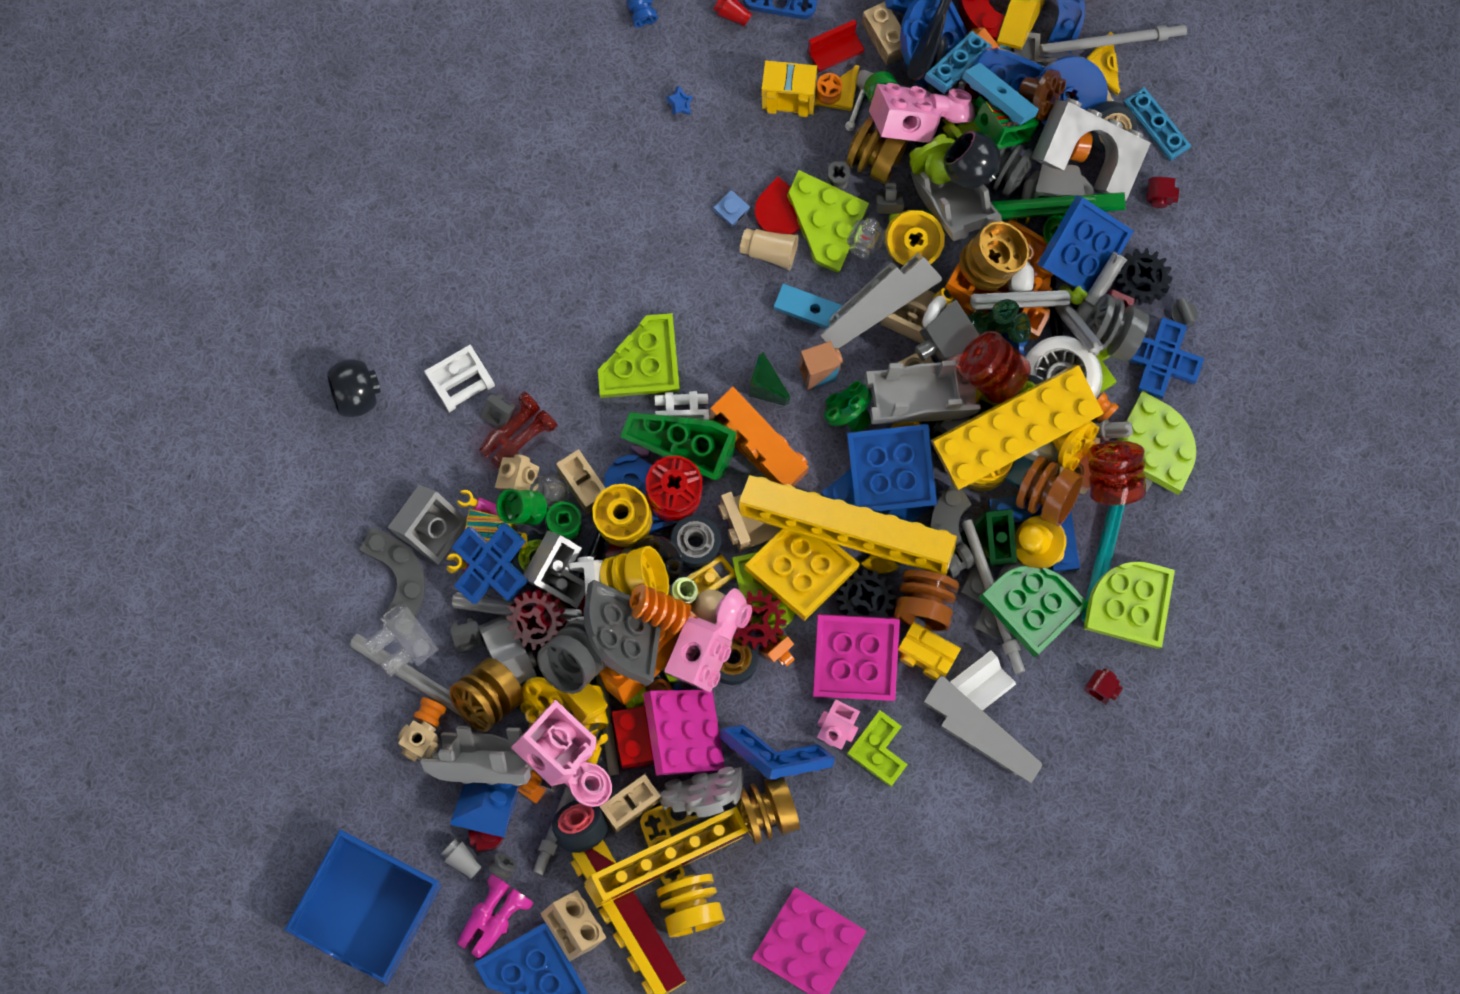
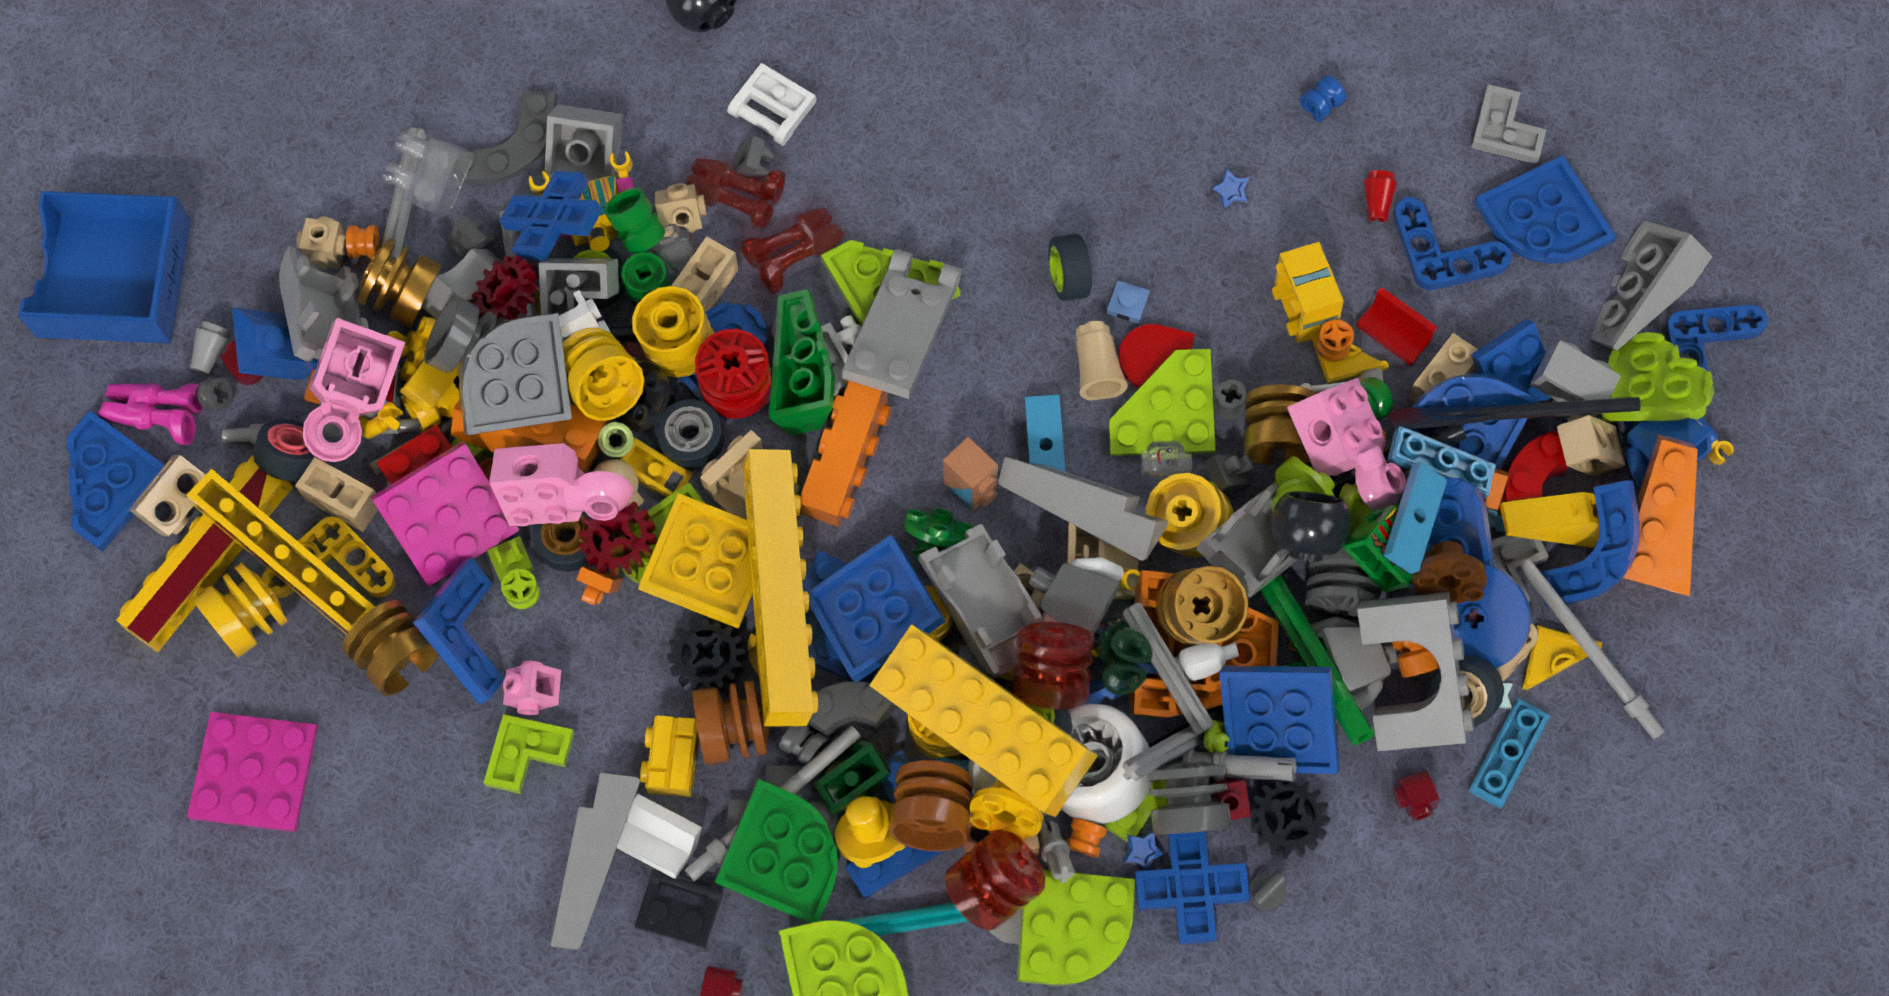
camera: 75 degrees right, 5 degrees down
orange piece [629,584,691,634] -> none
light grey plate [660,767,744,817] -> none
dark green slope [749,352,790,406] -> none
dark pink plate [813,614,900,701] -> none
none -> lime tile [487,536,534,582]
none -> lime wheel [501,568,540,609]
none -> black plate [634,868,725,949]
none -> clear red piece [740,207,845,294]
none -> light grey hinge [842,249,962,399]
none -> black wheel [1048,233,1092,301]
none -> blue piece [1122,829,1164,871]

